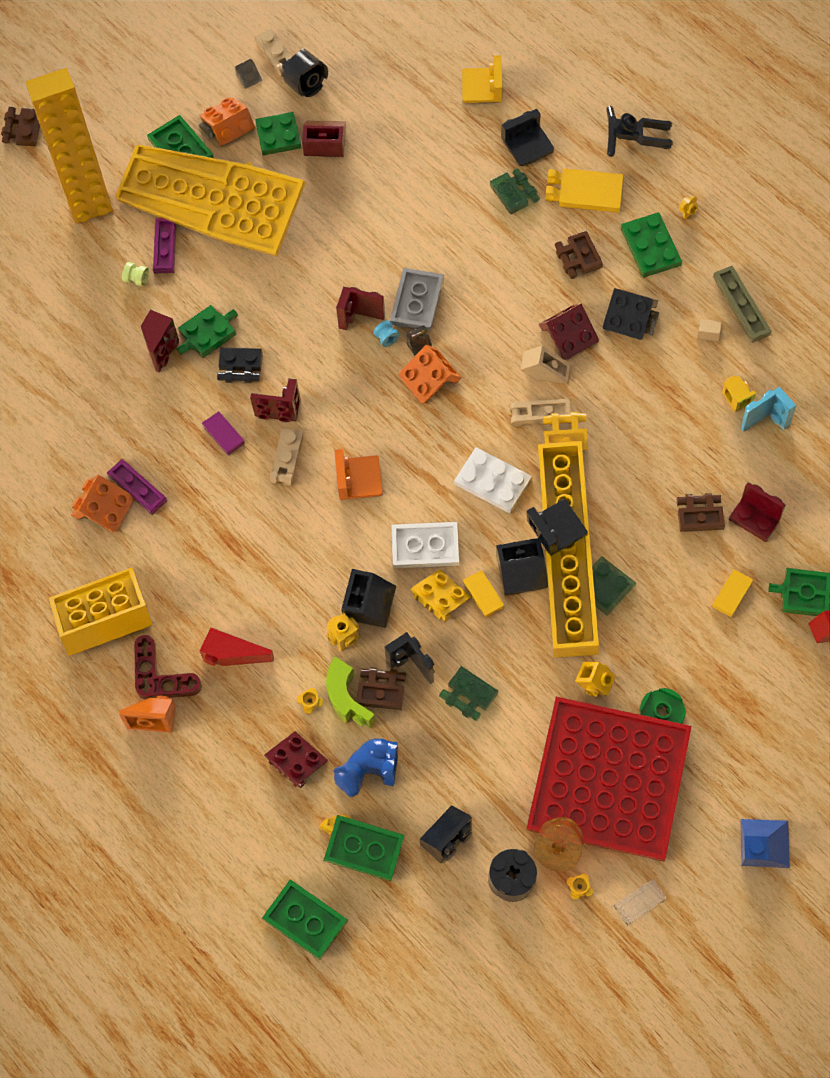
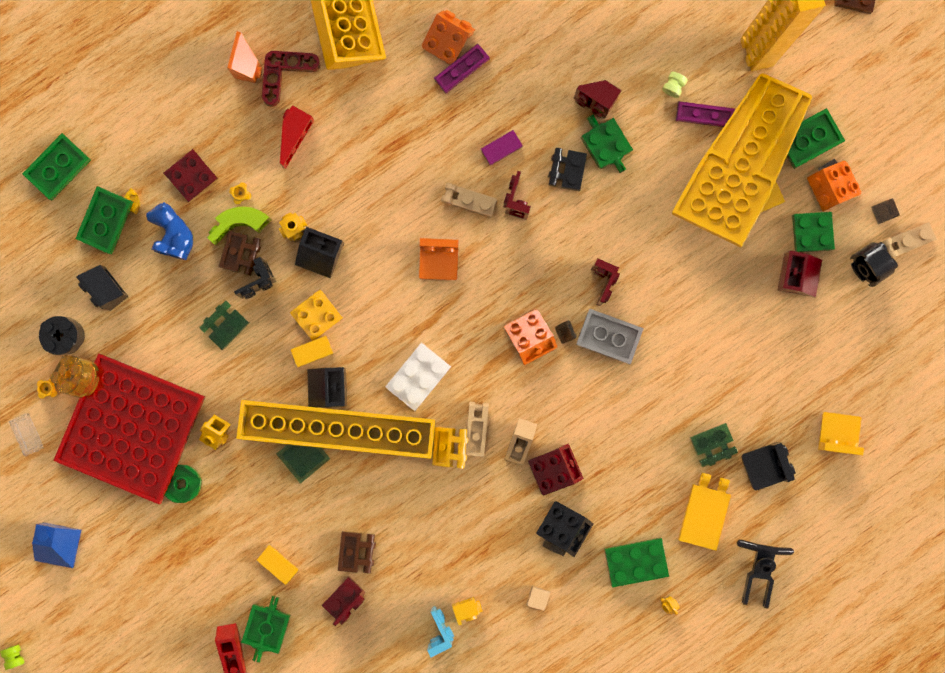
camera: 90 degrees right, 20 degrees up
medium azure wheel [373,320,400,347] -> none
white plate [392,522,459,569] -> none
black bracket [526,499,588,556] -> none
reddish brown plate [554,231,603,279] -> none
olive plate [713,265,772,343] -> none

